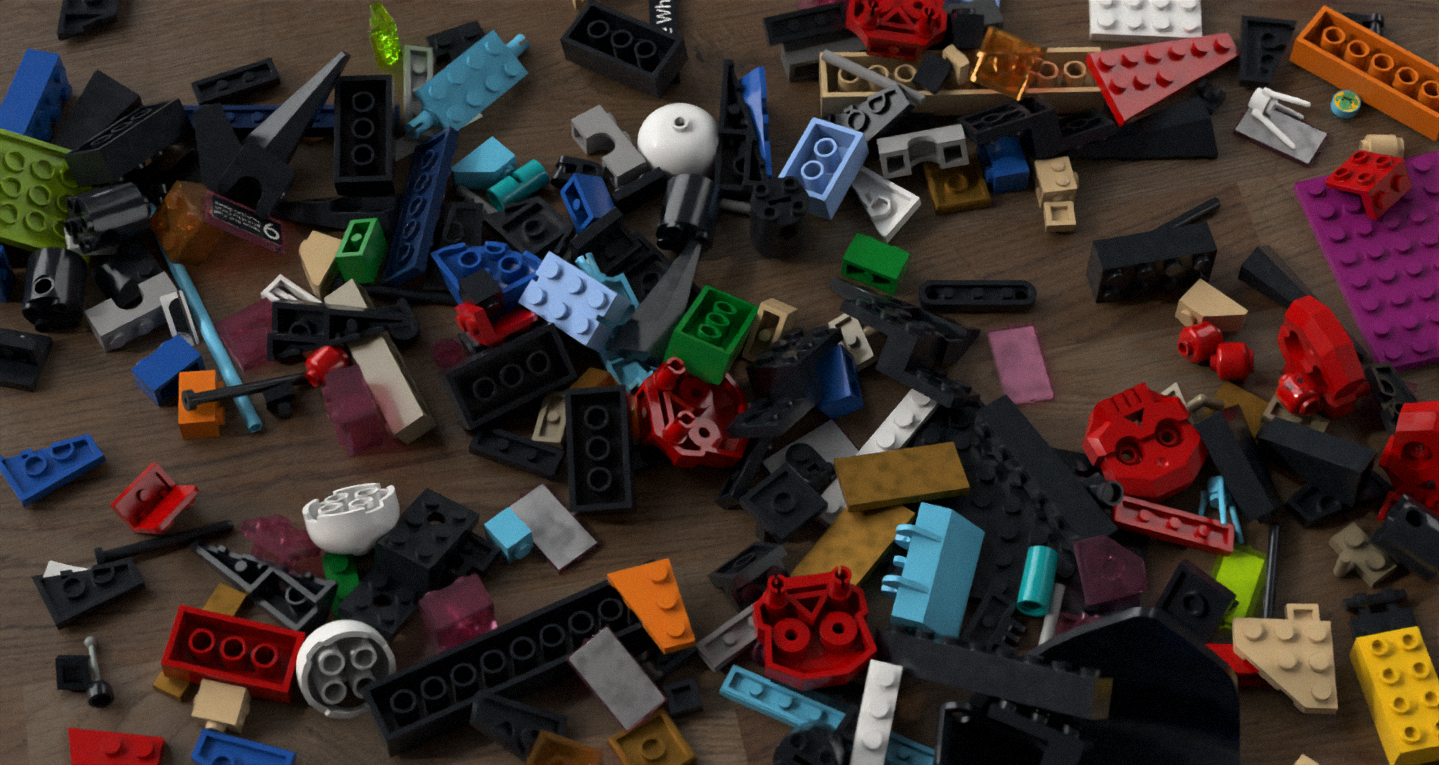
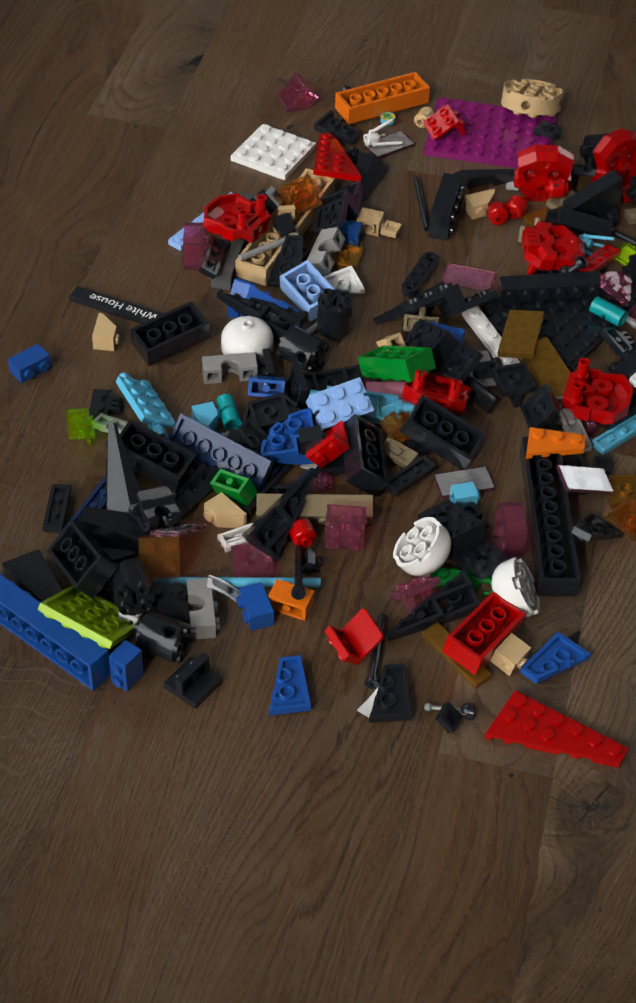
camera: 65 degrees left, 10 degrees down
black plate [550,156,604,189] -> none
black wedge [606,240,702,369] -> none
green brick [841,233,910,296] -> none
medium azure piece [881,502,985,639] -> none

